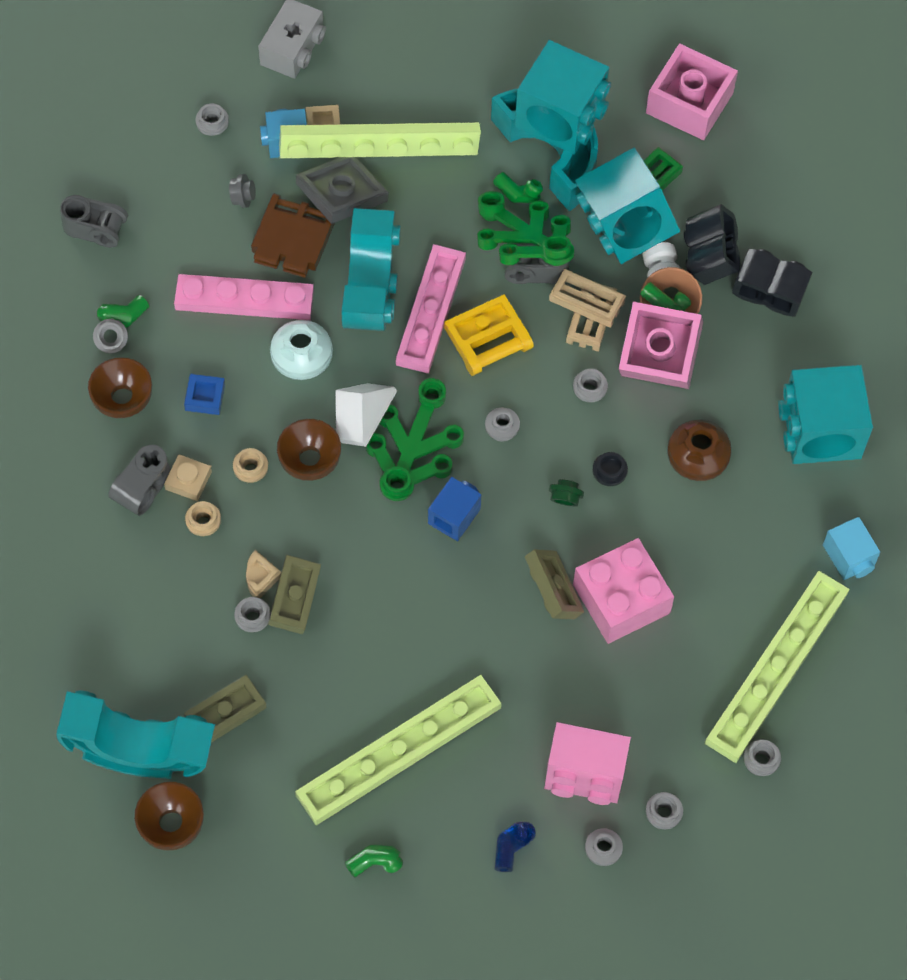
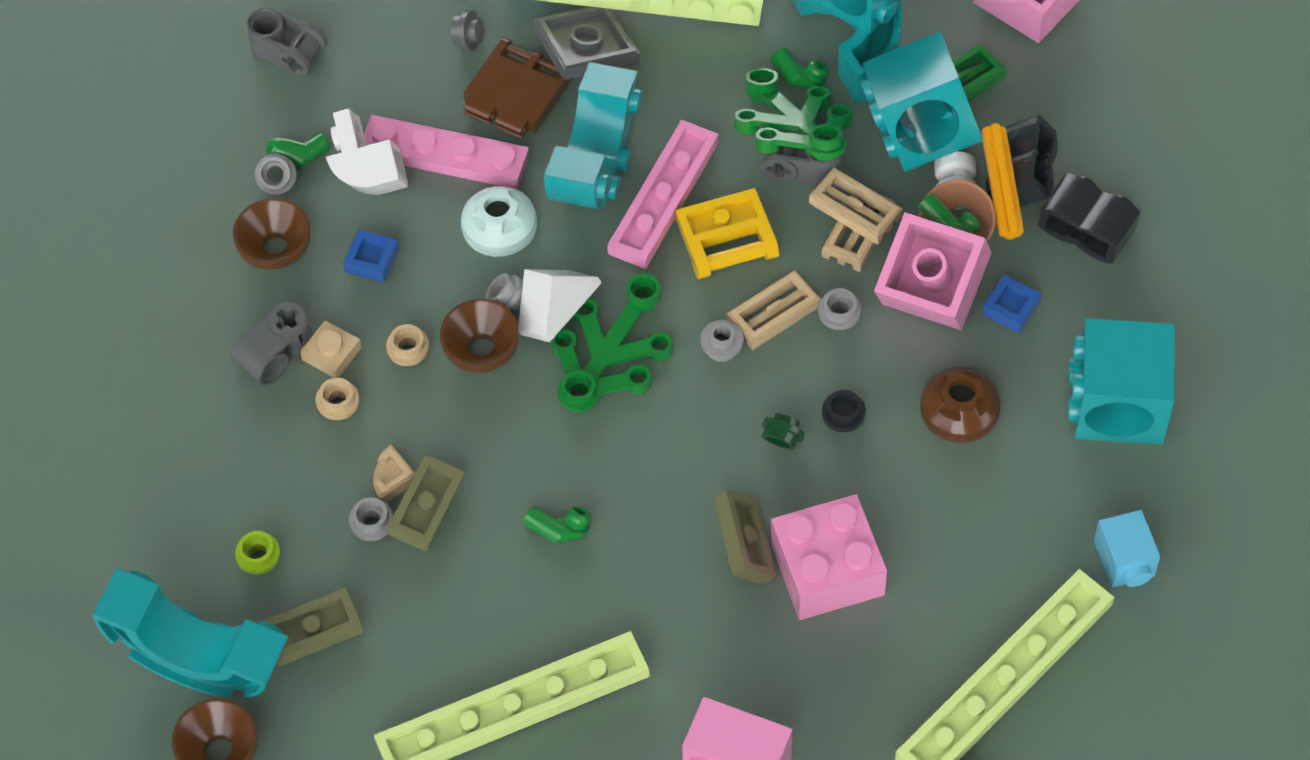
camera: 15 degrees right, 5 degrees down
blue brick [428,477,482,542] -> none
none -> lime plate [235,531,281,575]
none -> white brick [326,108,409,195]
none -> light grey plate [485,273,523,312]
none -> green arm [523,506,591,544]
none -> tan tile [727,270,821,350]
none -> light orange axle [981,123,1024,240]
none -> blue plate [982,275,1042,334]

